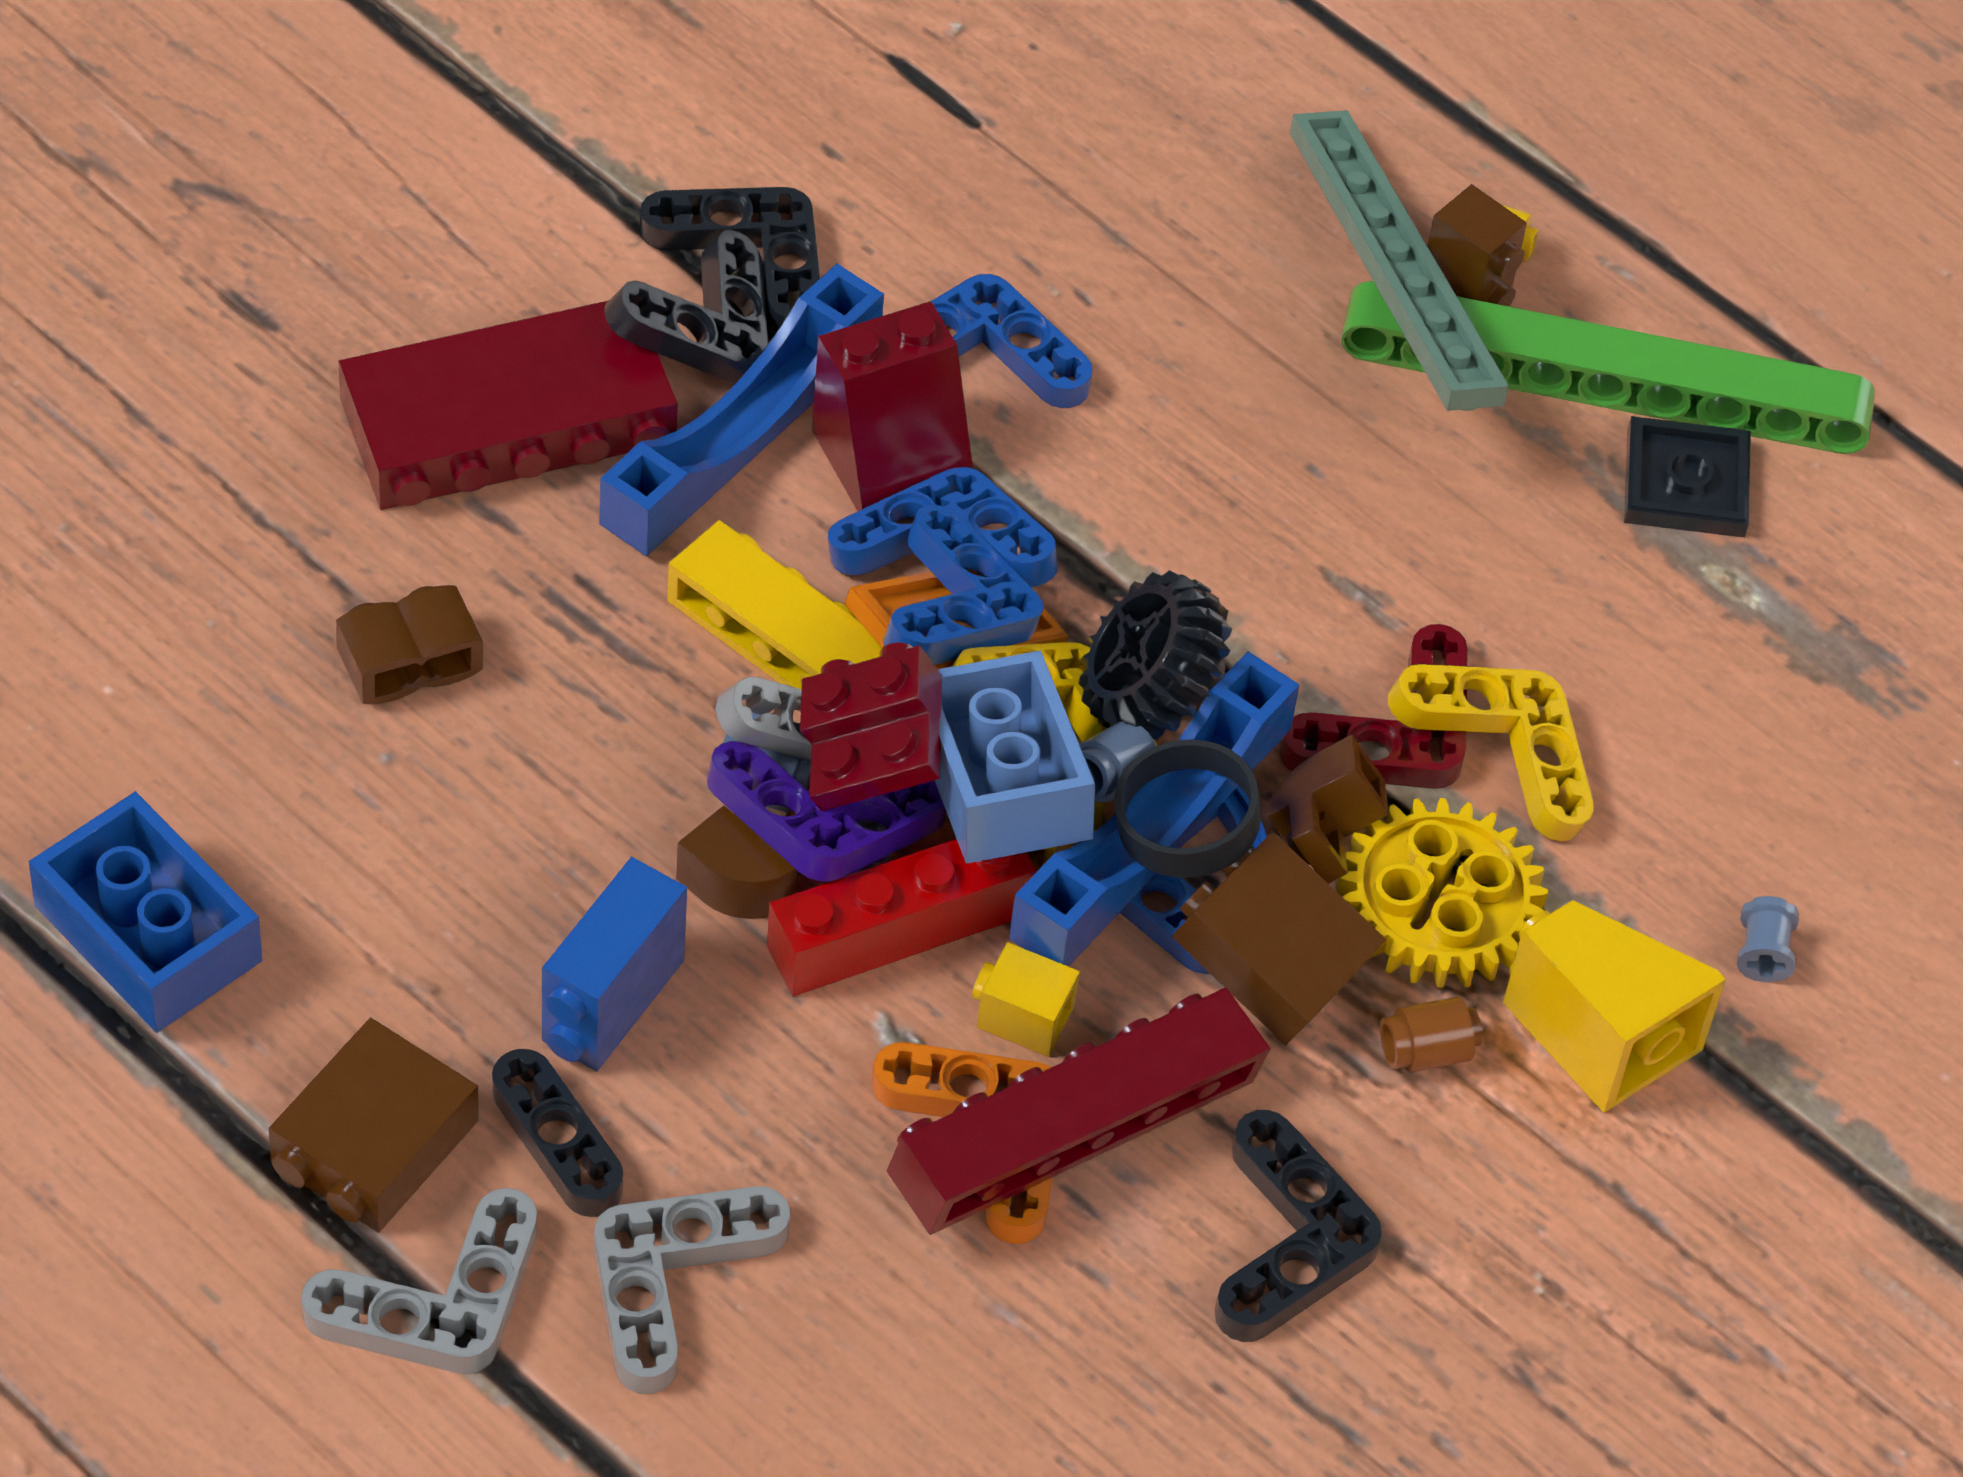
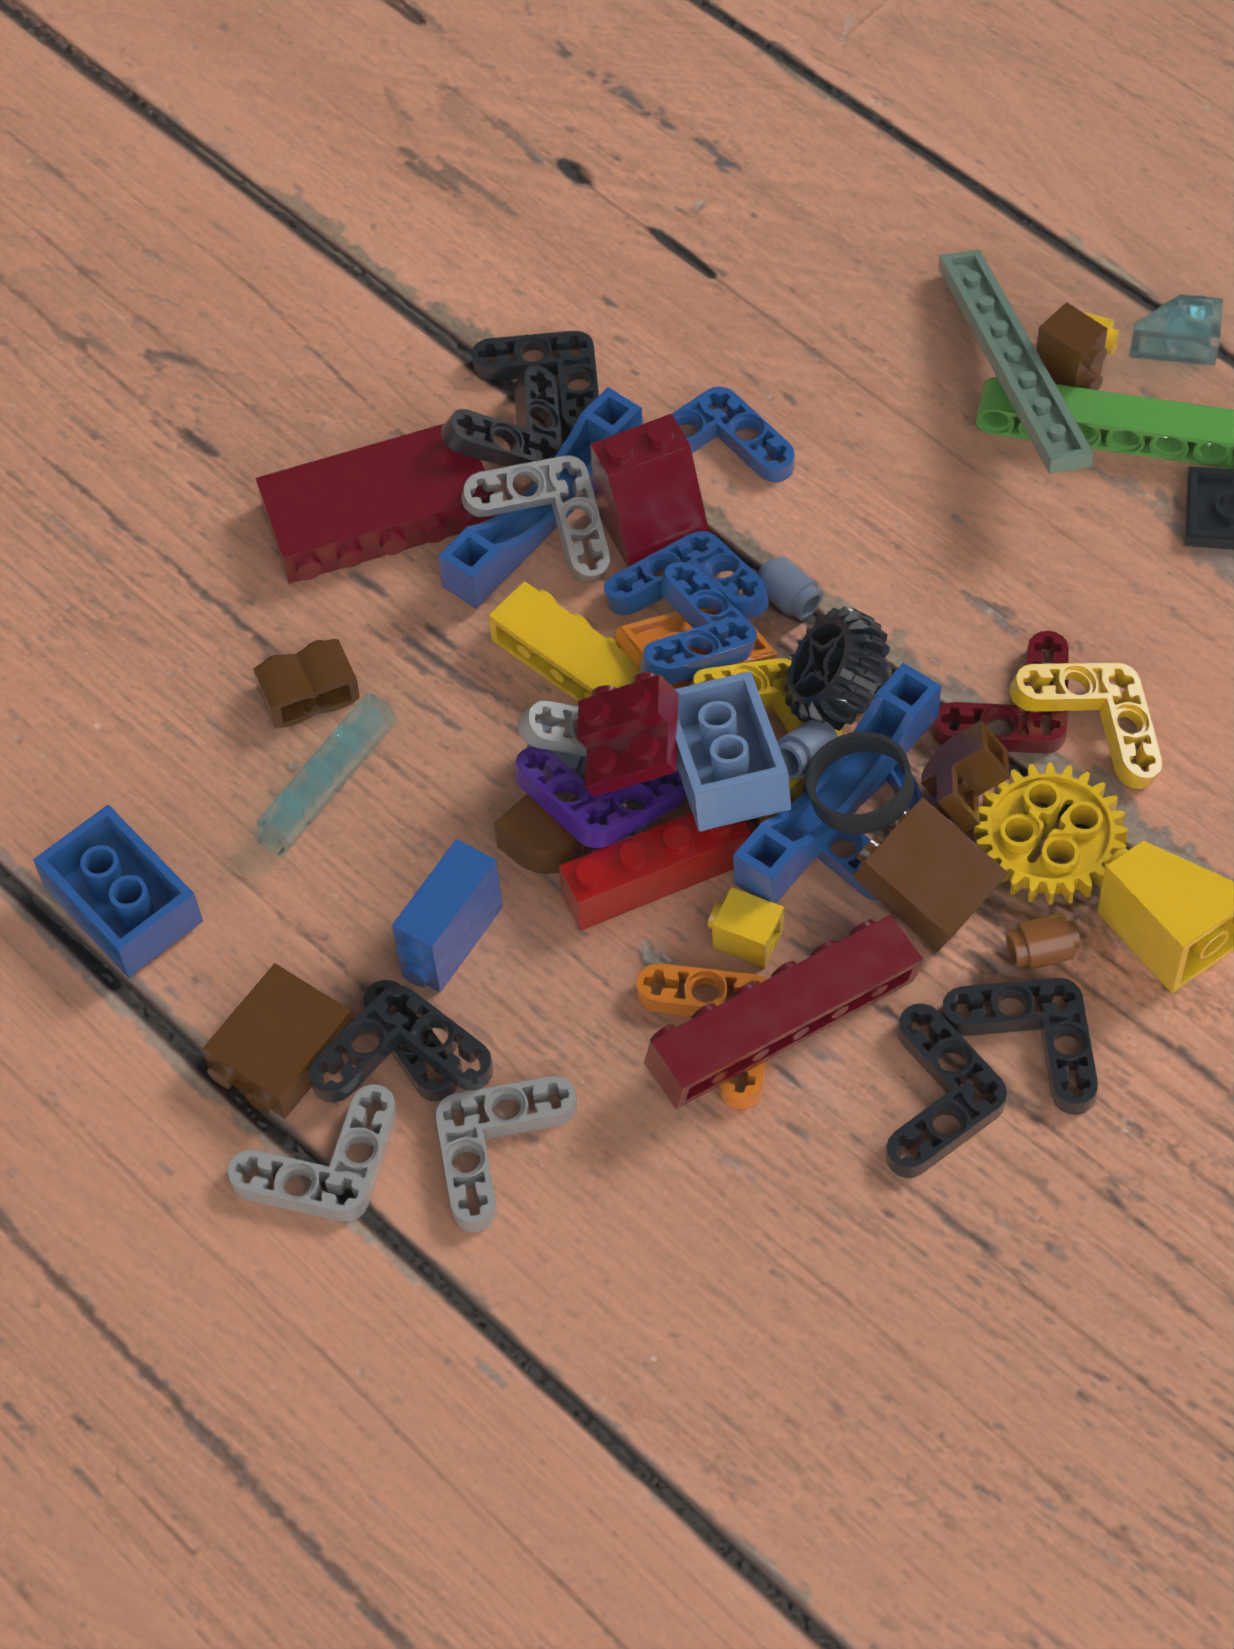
camera: 10 degrees right, 5 degrees up
none -> clear light blue brick [257,692,397,856]
none -> black beam [309,985,493,1103]
none -> light grey beam [461,456,610,583]
none -> sand blue brick [757,556,823,621]
none -> black beam [942,978,1098,1115]
none -> clear light blue slope [1129,294,1223,366]

